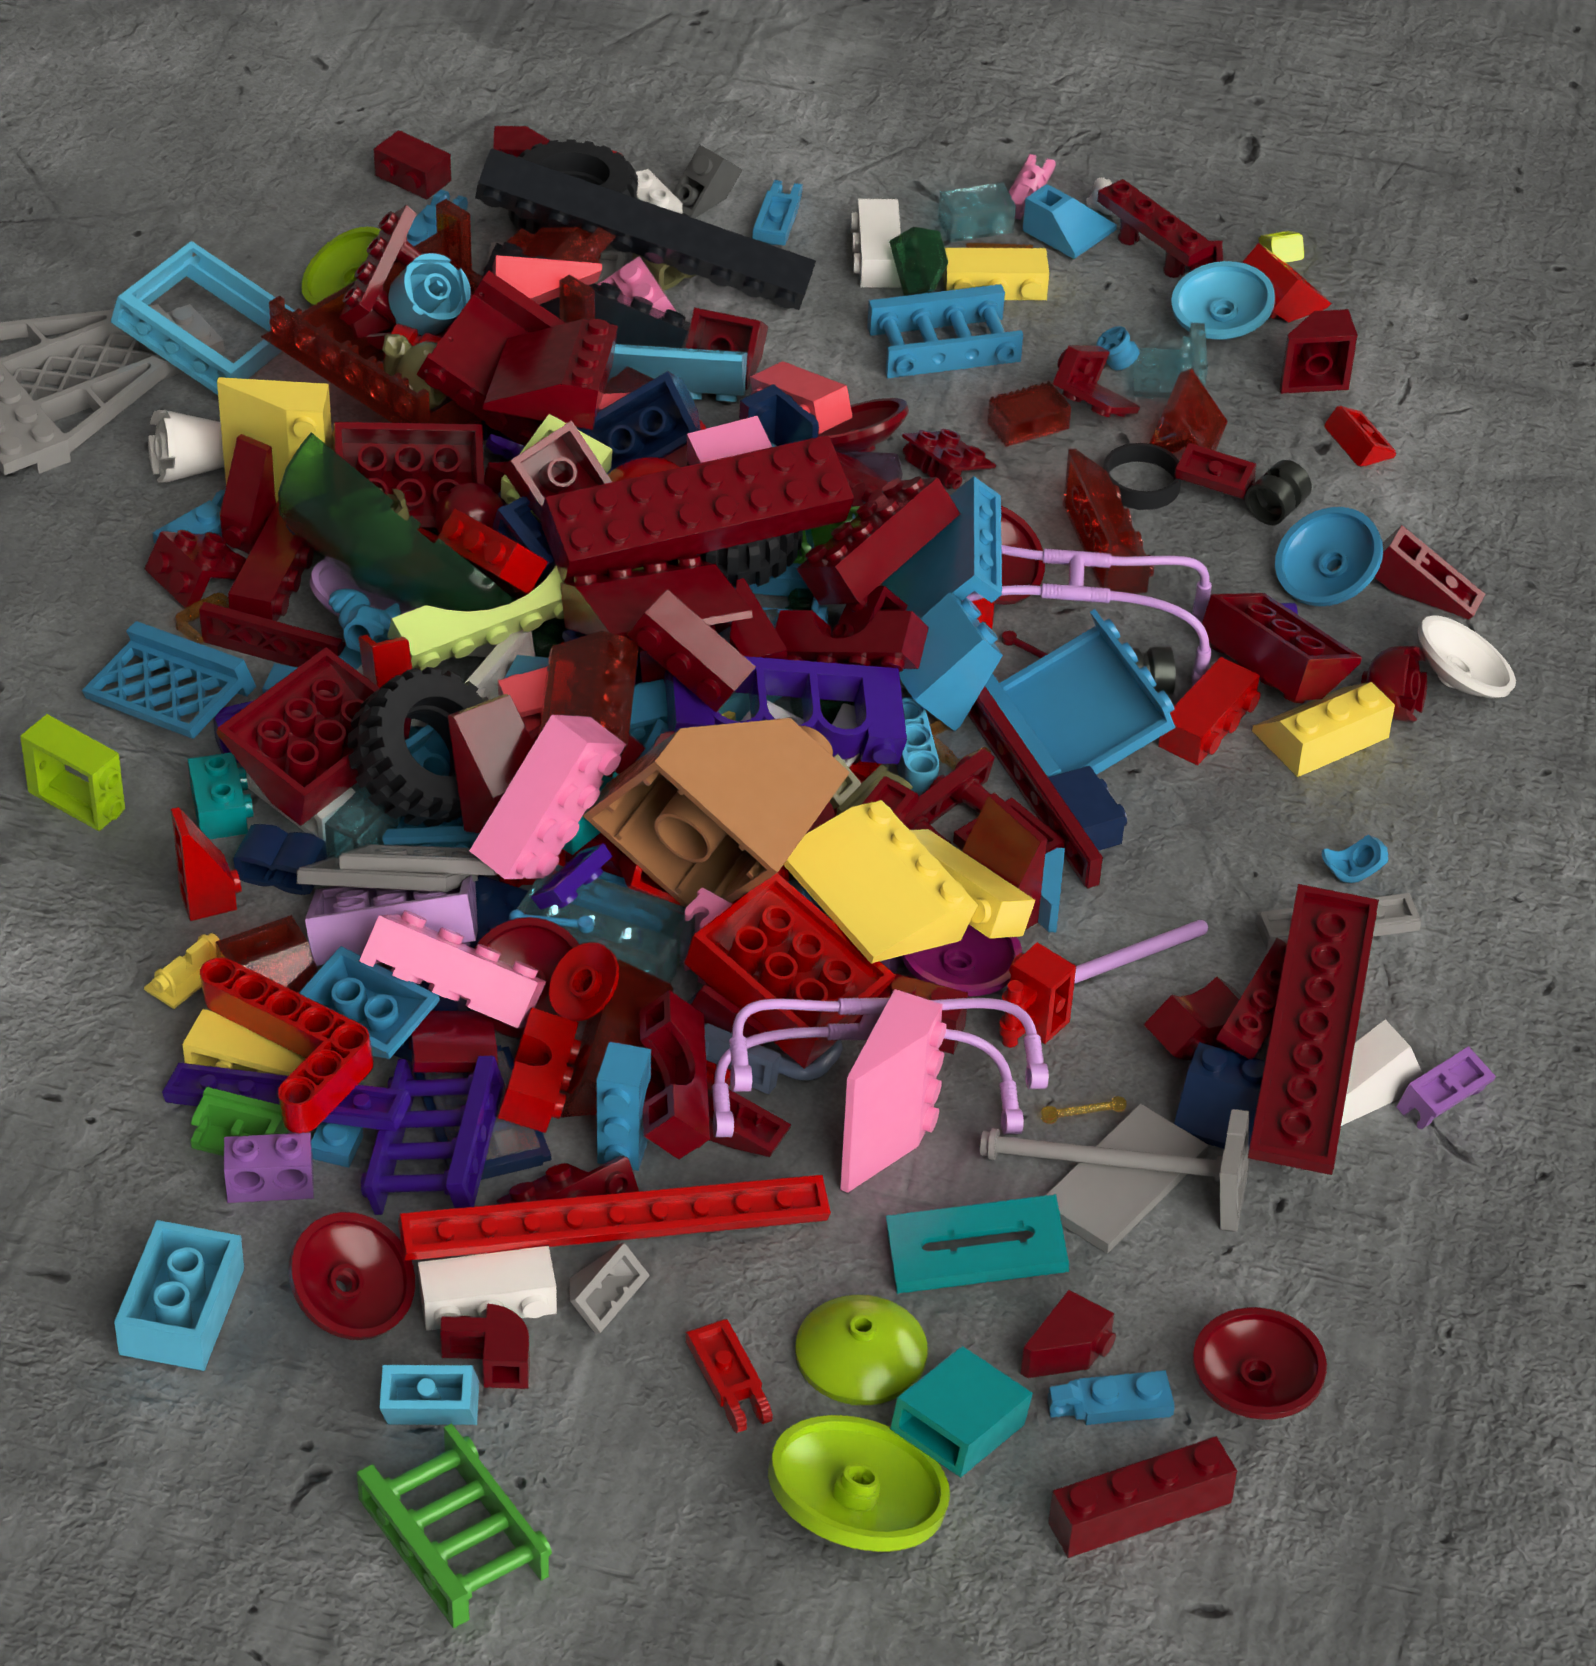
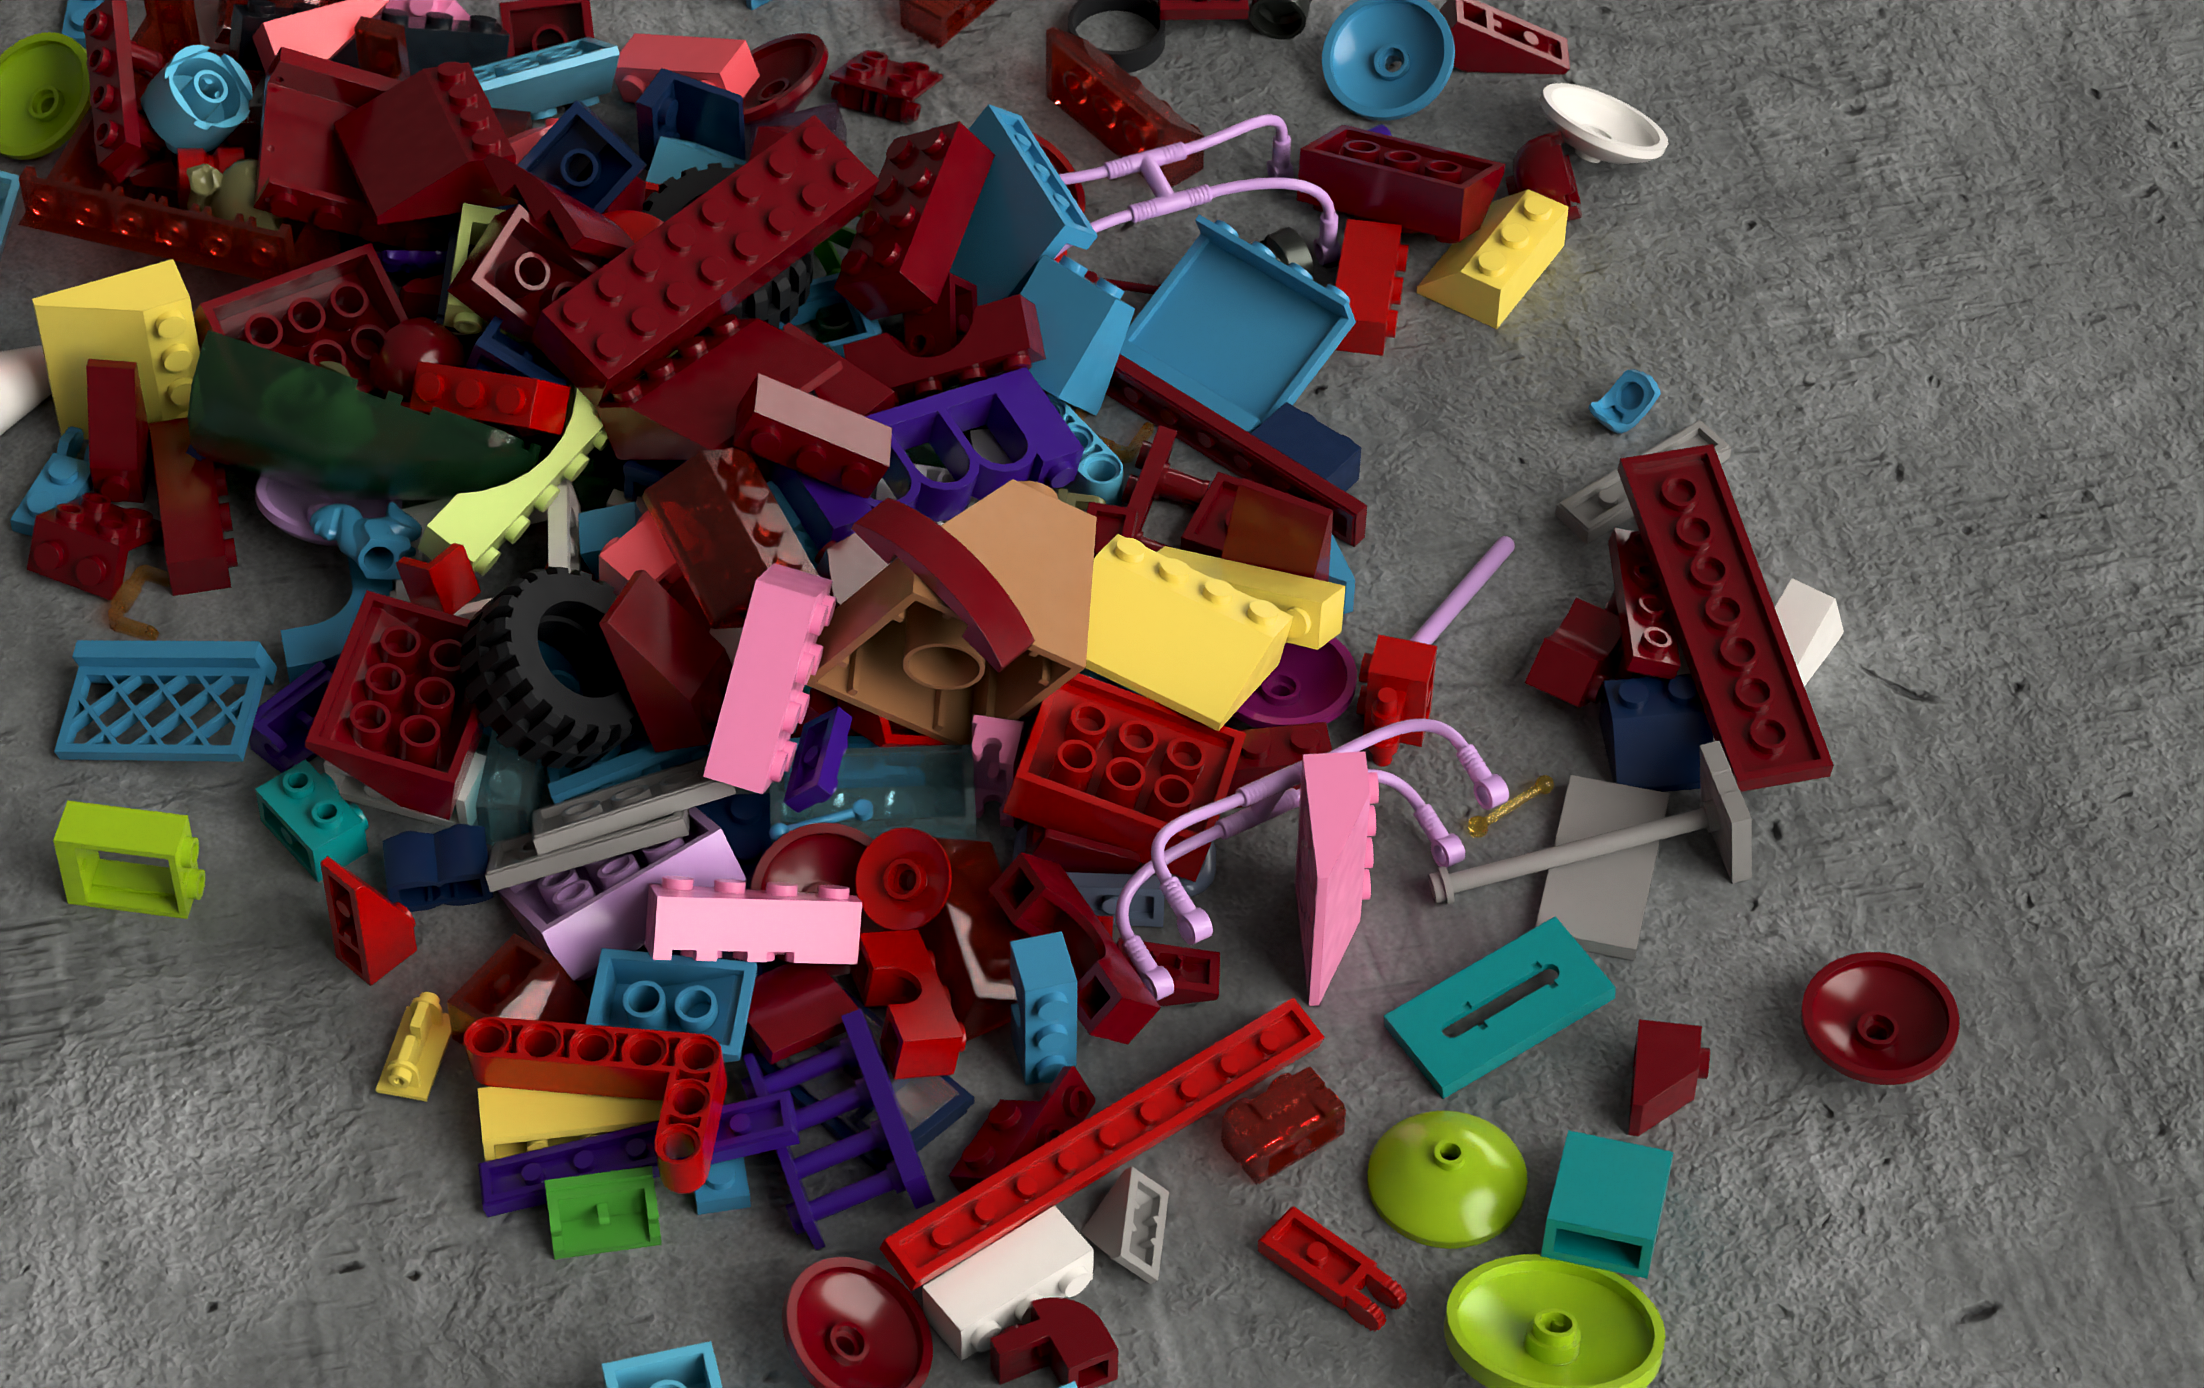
camera: 25 degrees left, 5 degrees up
dark red fence [199,602,346,667] -> none
medium lavender brick [224,1133,314,1203] -> none
bright pink brick [687,416,772,465] -> none
dark azure hinge [1047,1370,1175,1425] -> none
dark red brick [1048,1436,1237,1558] -> none
medium lavender hinge [1396,1046,1496,1129] -> none
none -> dark red slope [483,153,635,260]
none -> dark red slope [851,498,1035,673]
none -> clear red brick [1221,1067,1346,1185]

